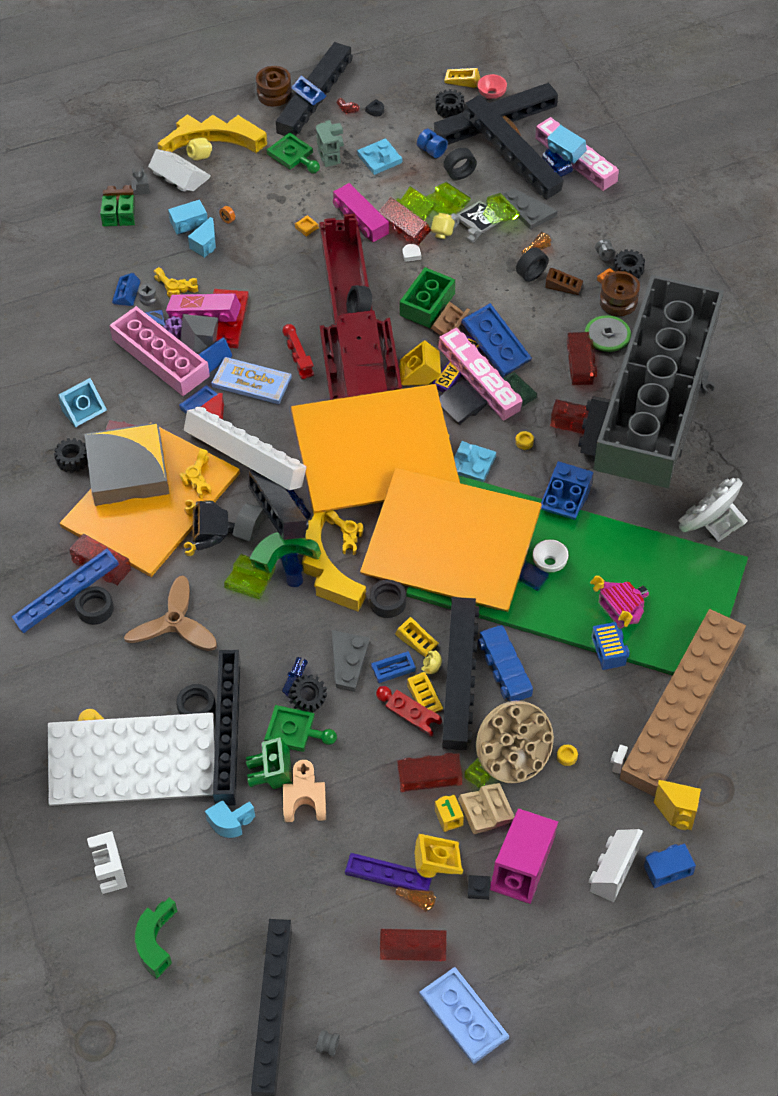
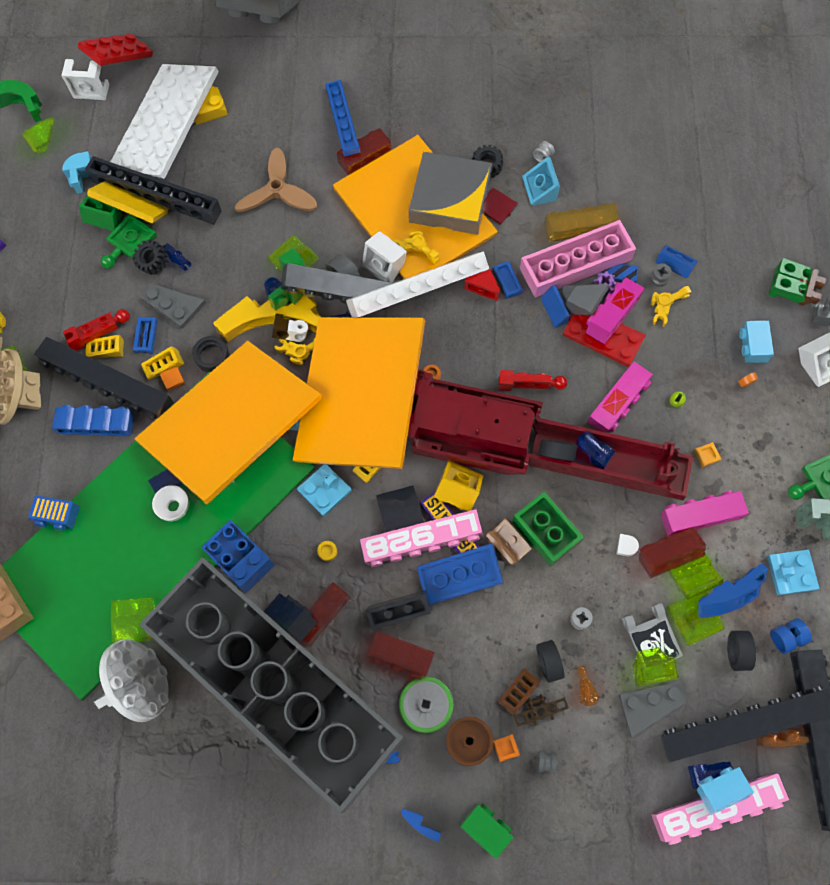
camera: 115 degrees right, 15 degrees up
black tyre [75,586,114,625] -> none
black tyre [176,684,216,715] -> none
black torso [184,499,235,556] -> none
medium azure slope [188,217,216,258] -> none
light blue tile [212,357,292,404] -> none
light nougat piece [283,760,326,822] -> none
clear red brick [397,753,462,792] -> none
light yellow plate [421,650,442,674] -> none
light yellow head [431,213,455,239] -> none
clear green tile [503,372,537,406] -> none
torso [590,576,649,629] -> none
black tyre [613,249,645,279] -> none
none -> clear neon green slope [21,116,54,154]
none -> red plate [78,33,153,66]
none -> yellow tile [87,181,169,223]
none -> clear neon green slope [111,597,155,643]
none -> orange tile [160,366,185,391]
none -> leg [272,313,308,342]
none -> white slope [362,231,407,283]
none -> black brick [366,590,433,630]
none -> green brick [459,803,514,859]
none -> dark brown piece [513,694,569,727]
none -> light grey wheel [533,141,555,162]
none -> clear yellow brick [544,203,620,242]
none -> light grey wheel [570,607,593,630]
none -> clear blue piece [576,431,615,469]
none -> dark pink brick [587,361,653,433]
none -> lime hinge [670,391,686,408]
none -> blue slope [698,563,768,618]

